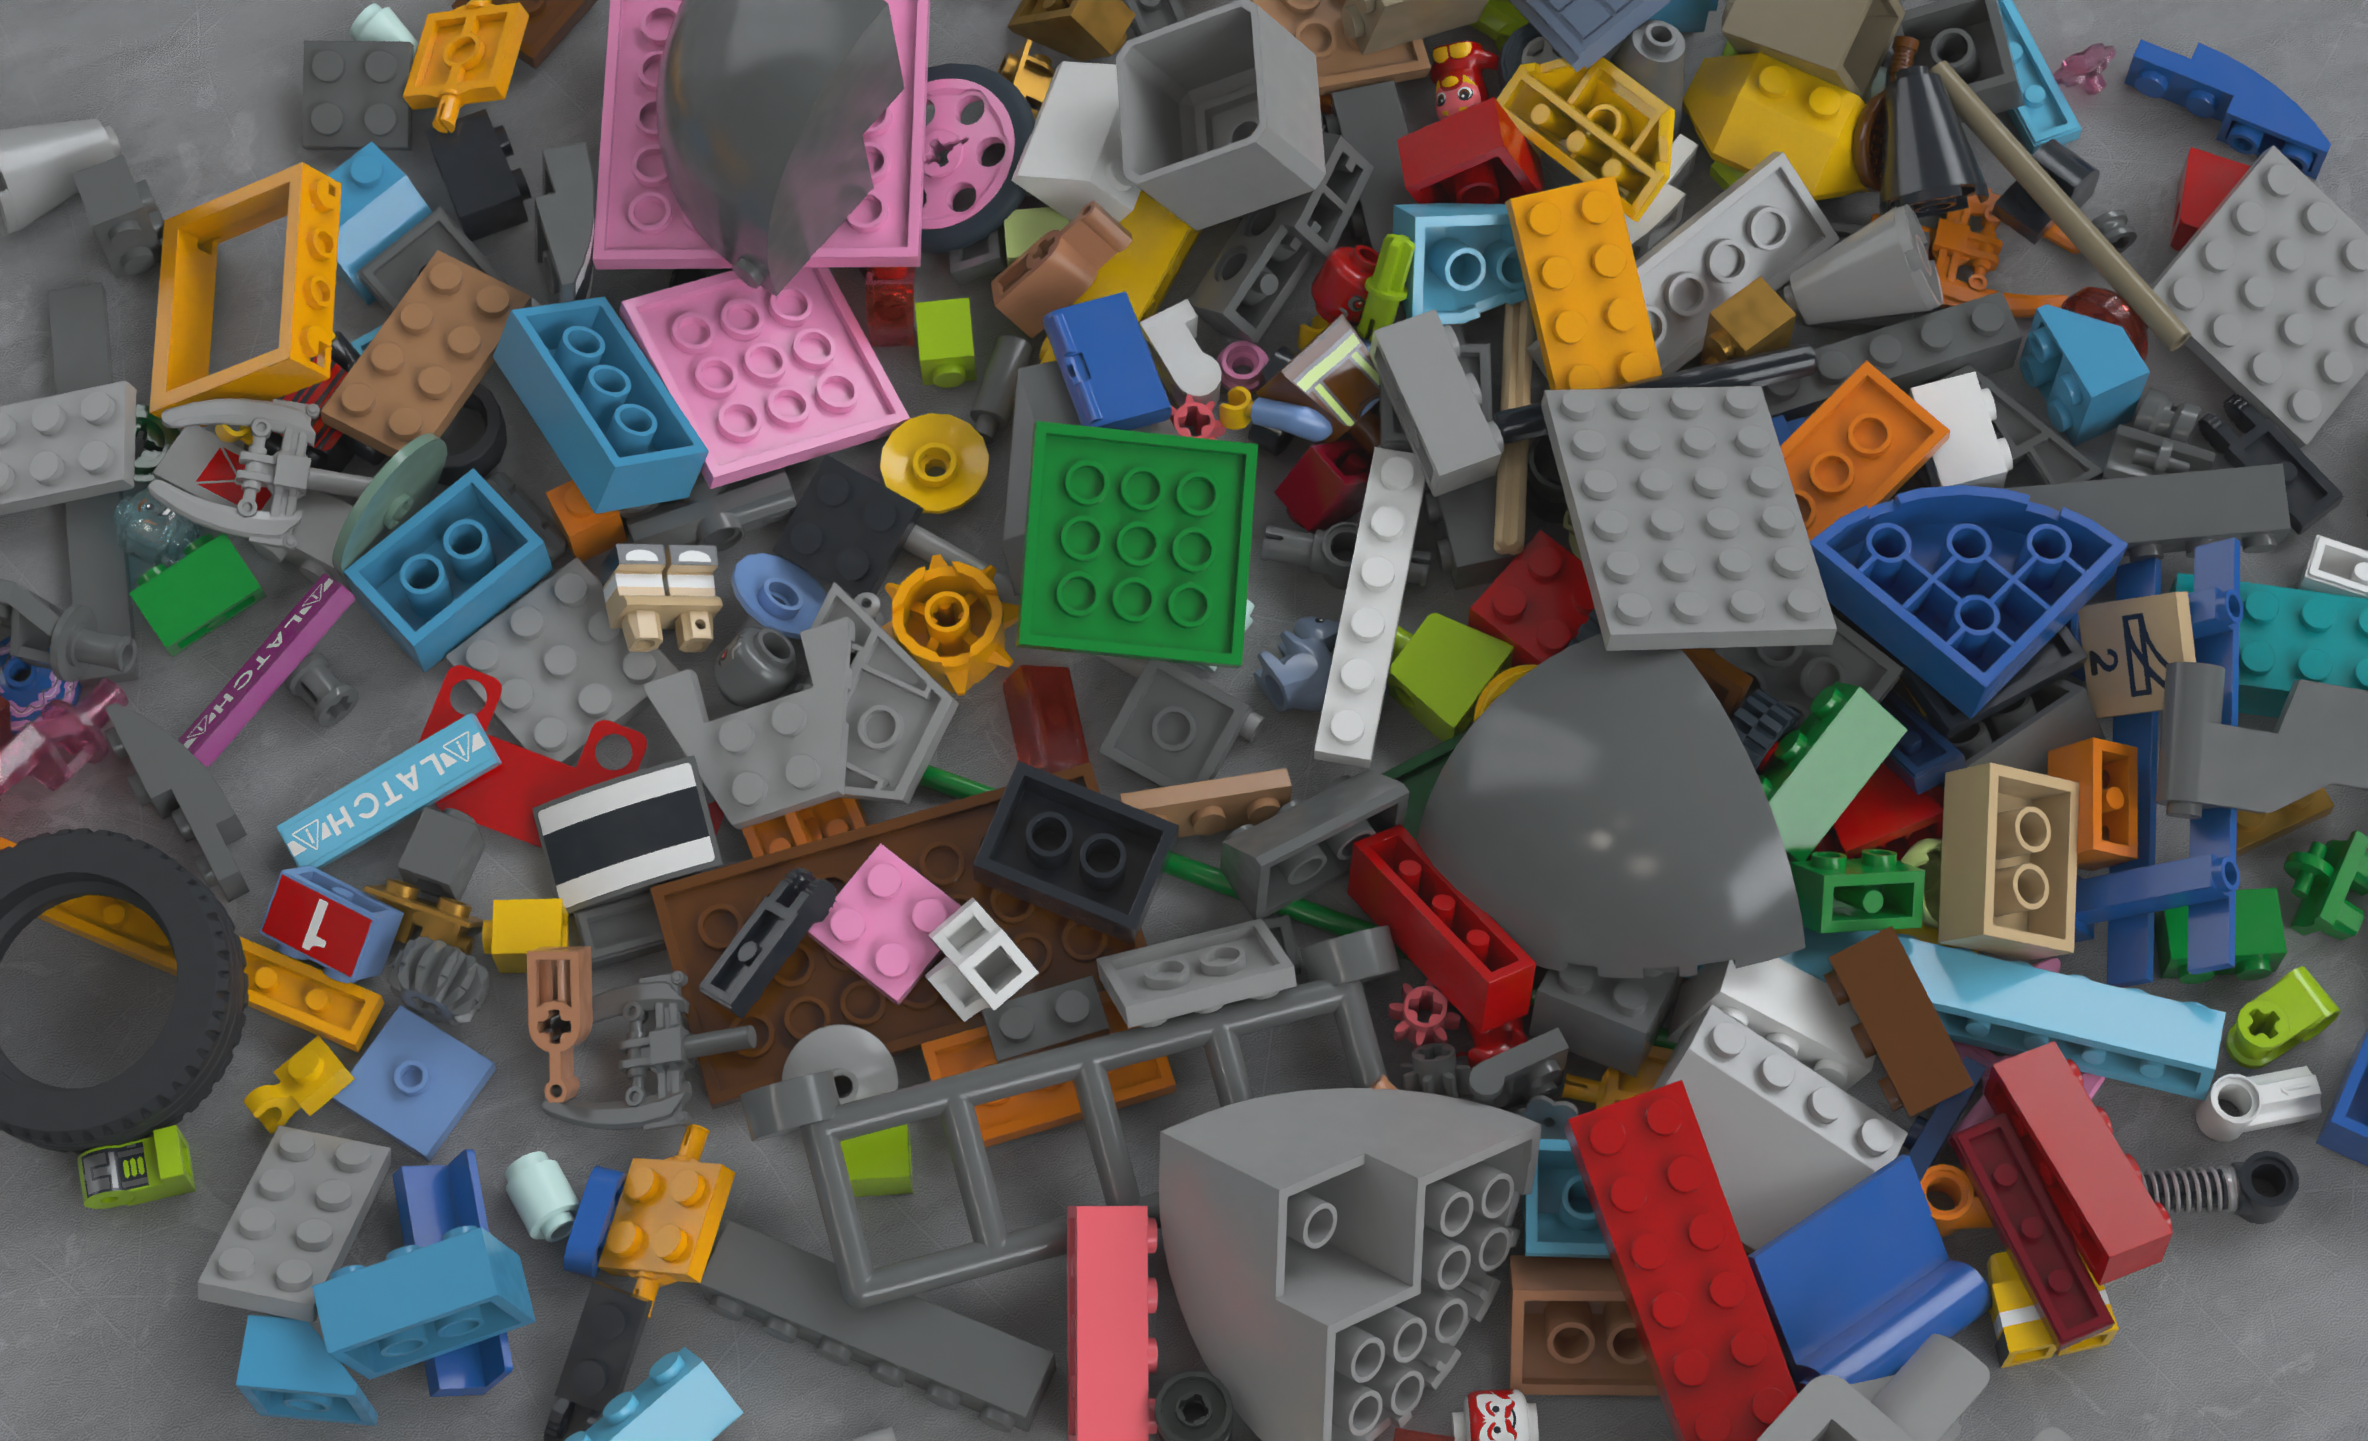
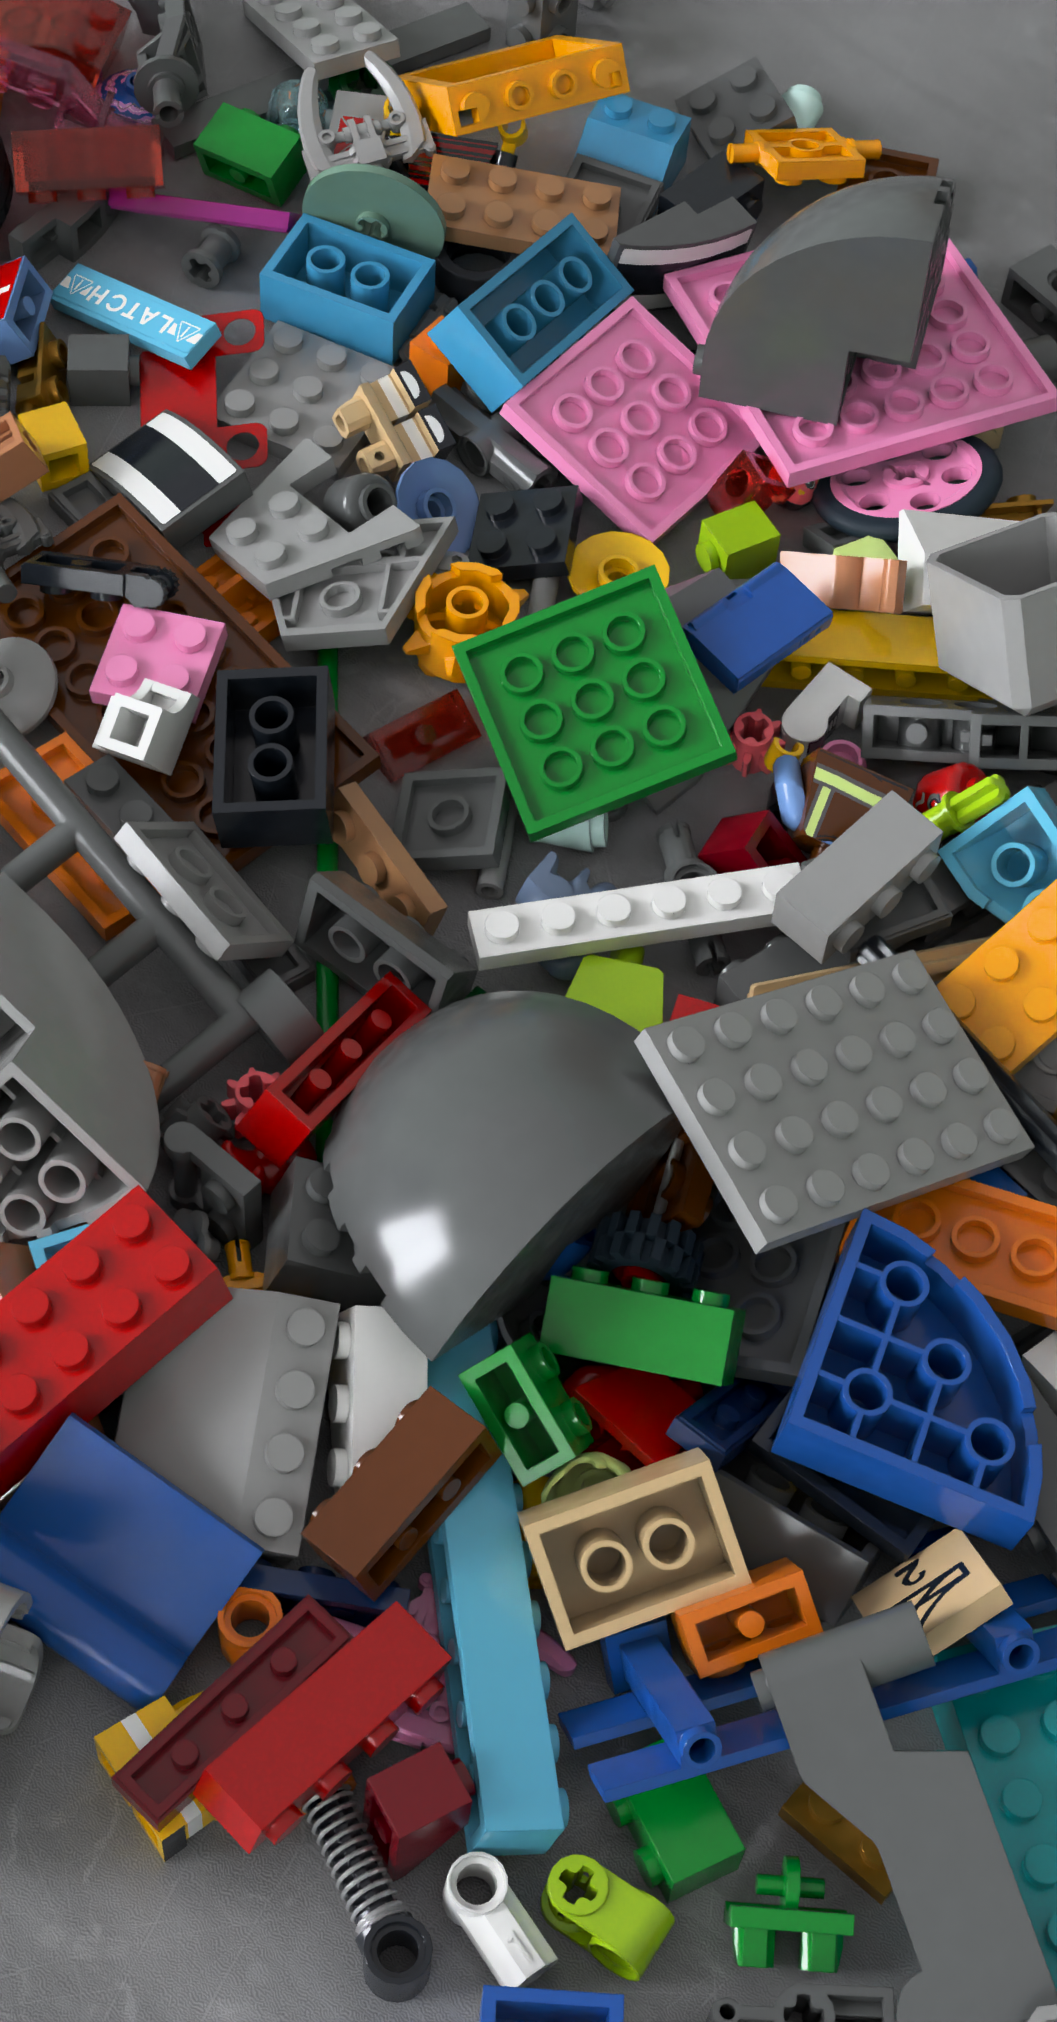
camera: 60 degrees right, 10 degrees down
none -> clear red slope [11,124,166,204]
none -> dark red slope [362,1741,476,1882]

